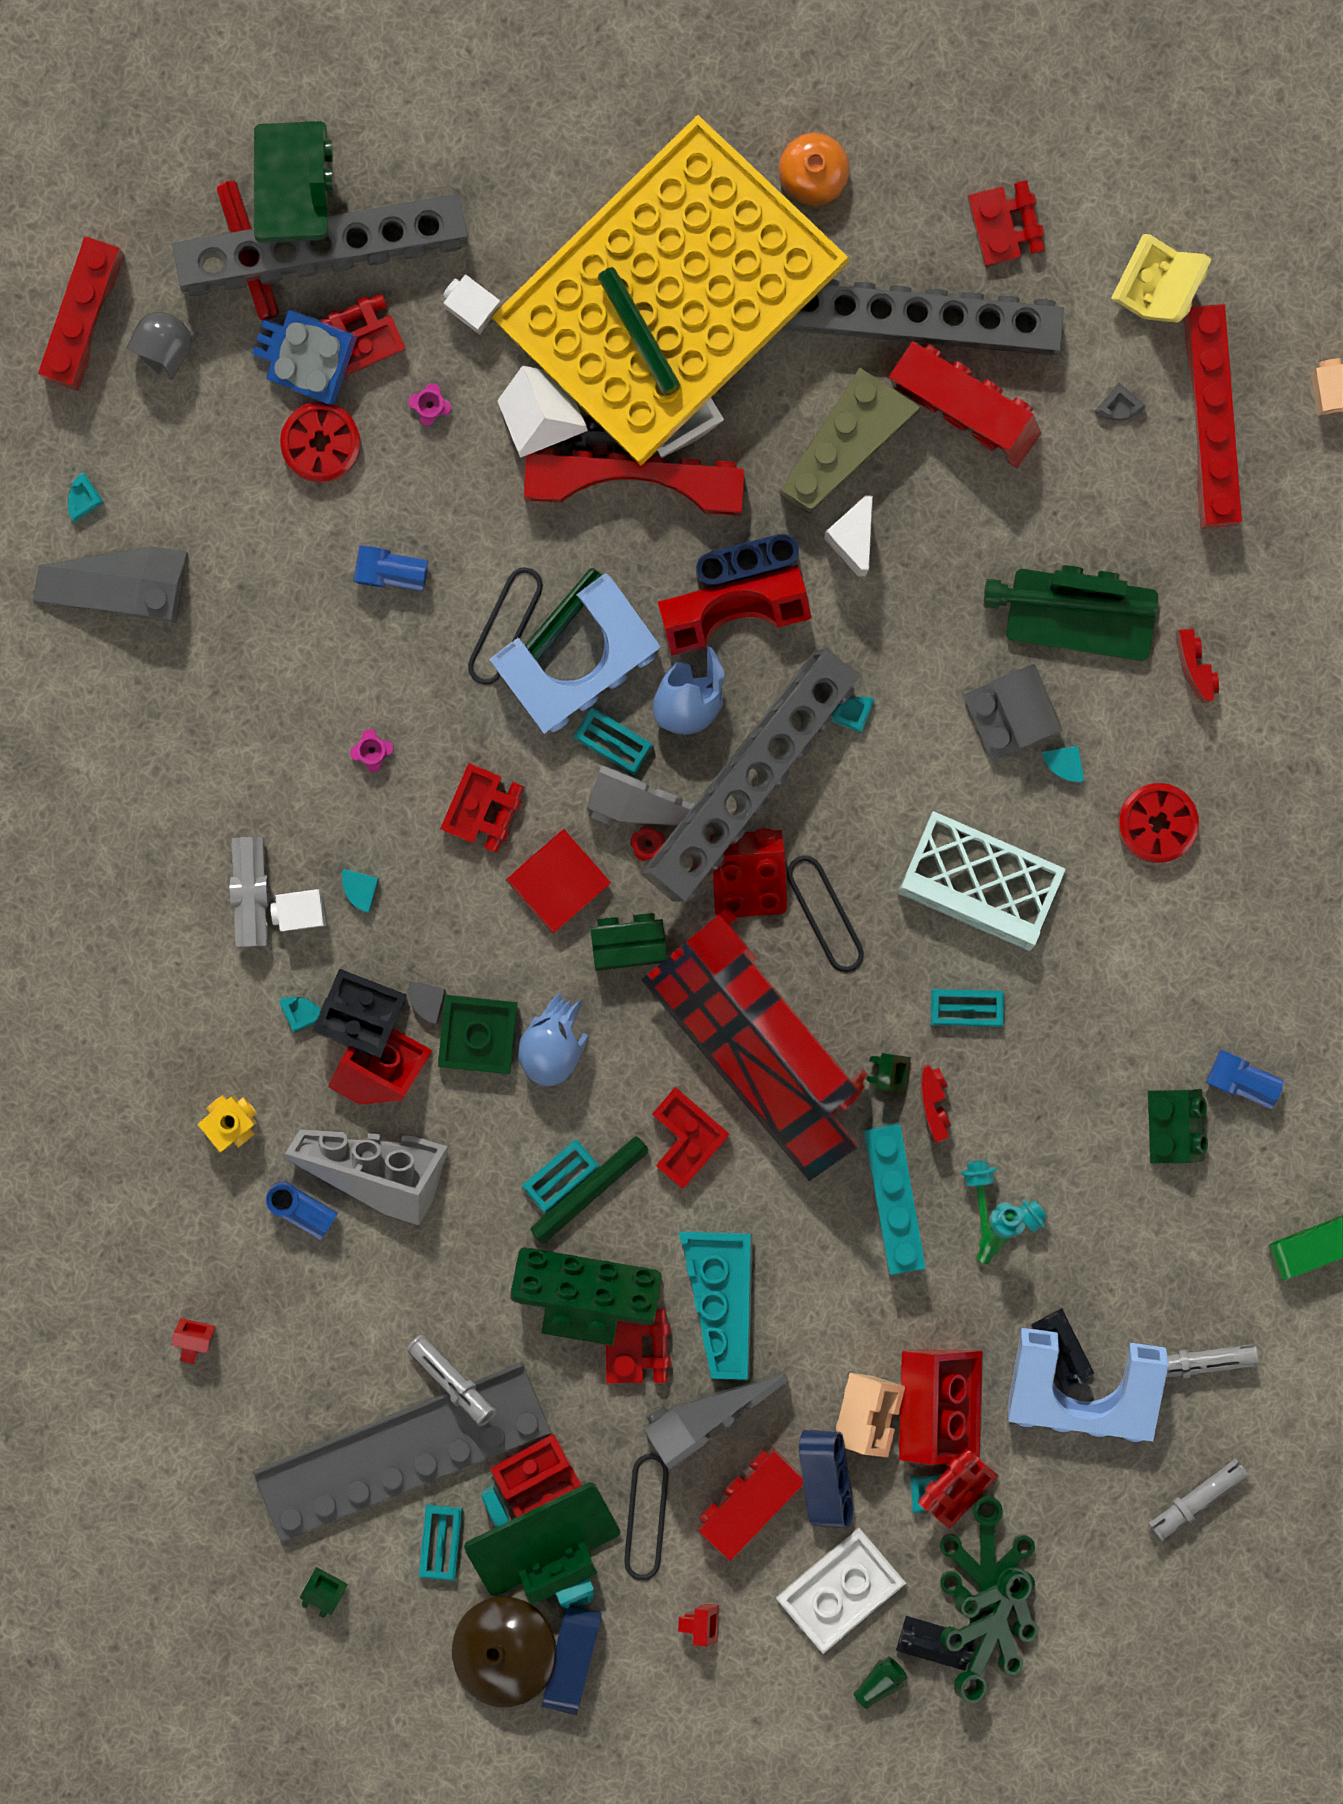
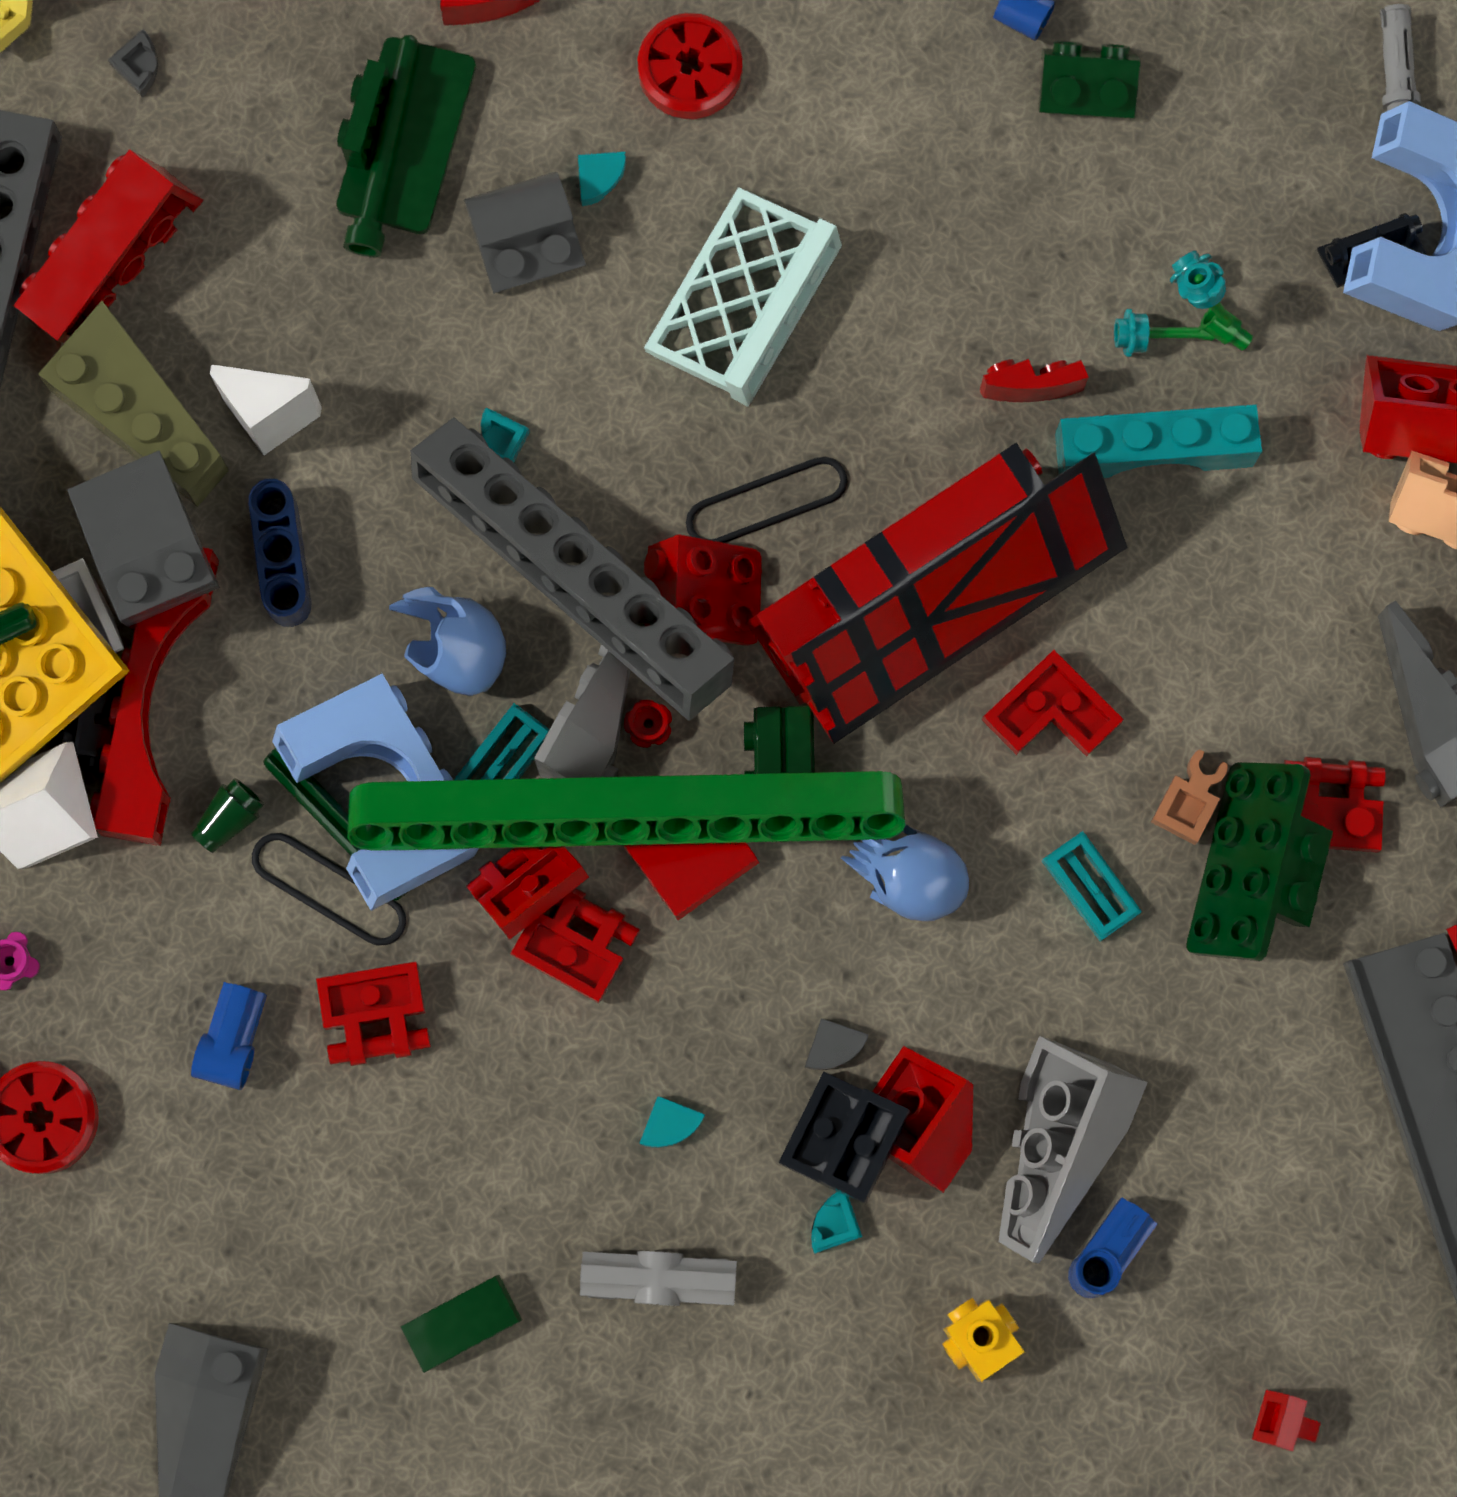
camera: 85 degrees left, 10 degrees down
teal tile [68,472,104,523] -> none
white brick [271,889,326,931] -> none
dark pink plate [350,729,393,772] -> none
light grey pin [406,1335,496,1427] -> none
dark green plate [438,995,518,1074] -> none
dark green axle [530,1136,649,1243] -> none
red arch [657,565,812,656] -> none
teal wing [679,1231,753,1380] -> none
dark green tile [866,1053,911,1093] -> none
teal tile [930,989,1004,1027] -> none
none -> dark grey slope [67,450,220,627]
none -> dark green cone [191,778,264,853]
none -> red plate [316,962,431,1066]
none -> green beam [347,771,906,851]
none -> dark green slope [401,1275,522,1373]
none -> red plate [466,846,589,940]
none -> nougat plate [1151,749,1228,845]

